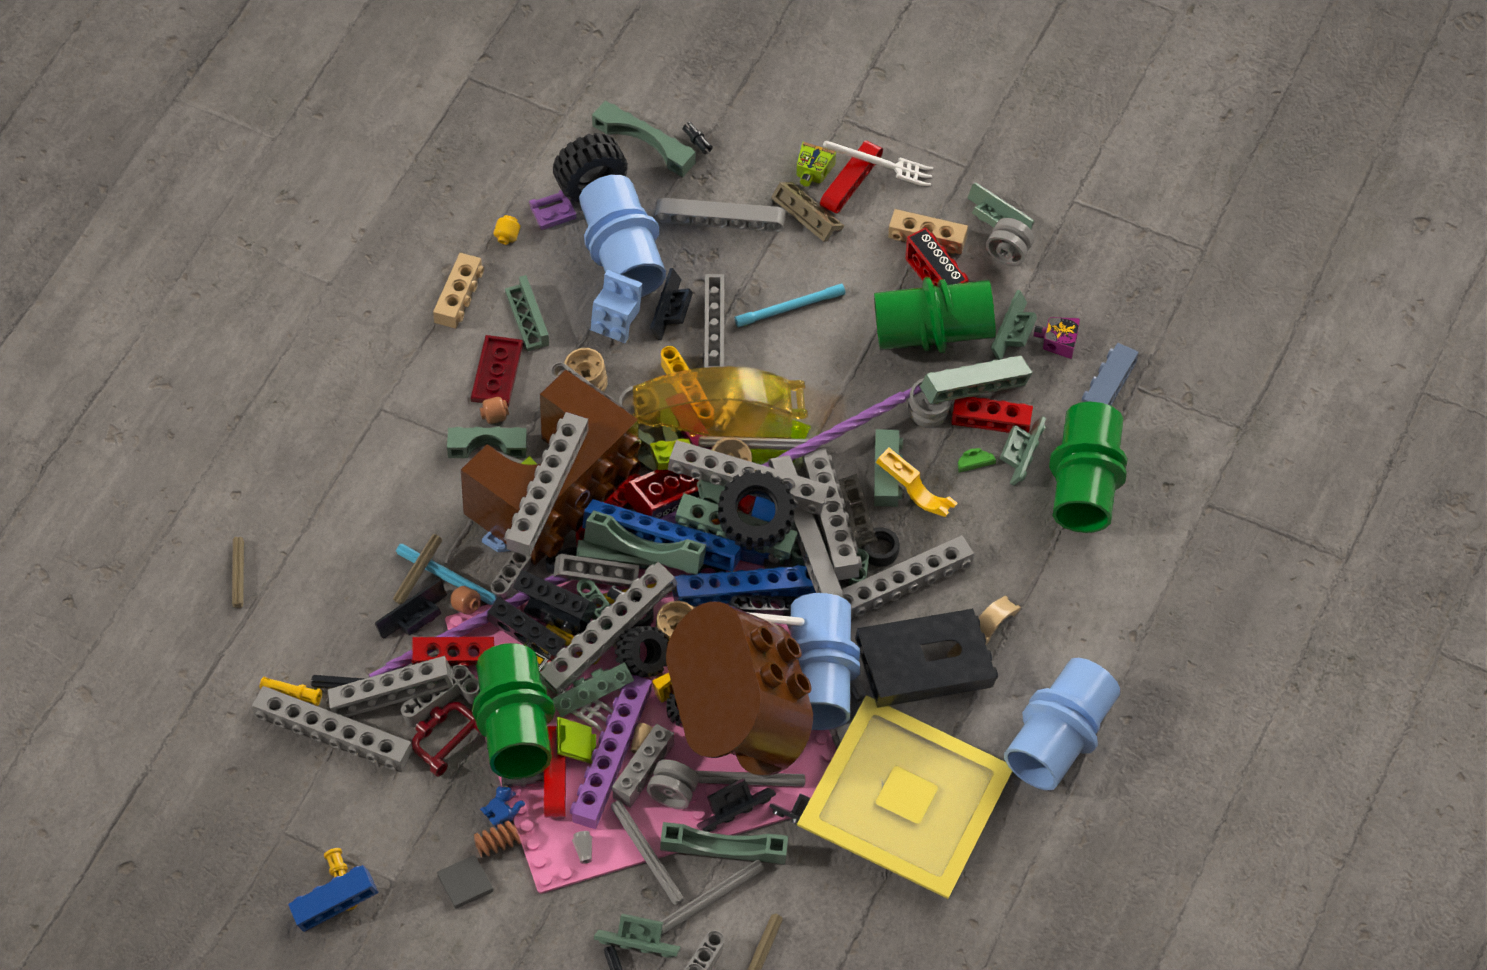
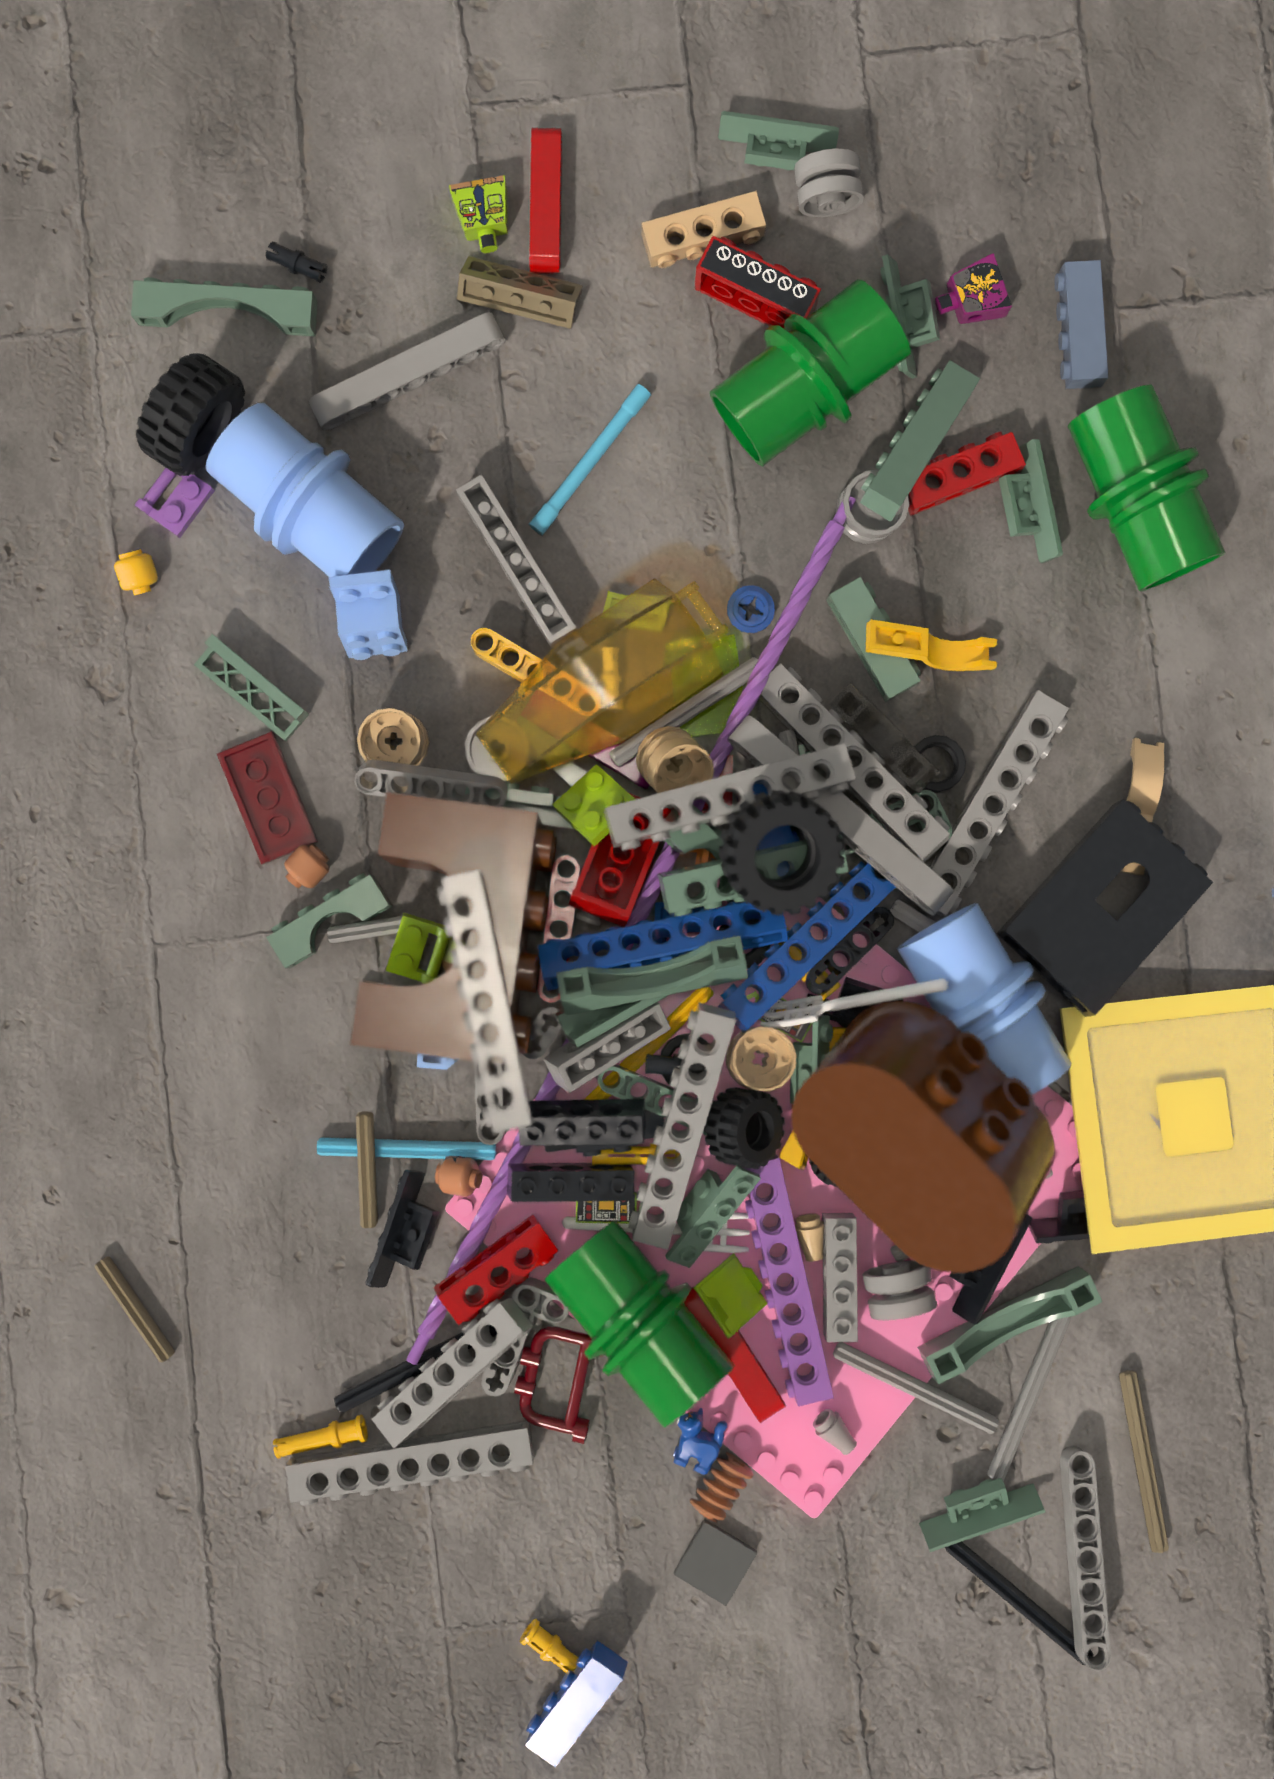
camera: 30 degrees left, 30 degrees up
tan brick [433,253,484,329] -> none
black bracket [650,268,693,340] -> none
white piece [823,141,933,186] -> none
bright green tile [958,448,996,473] -> none
none -> blue gear [727,585,775,634]

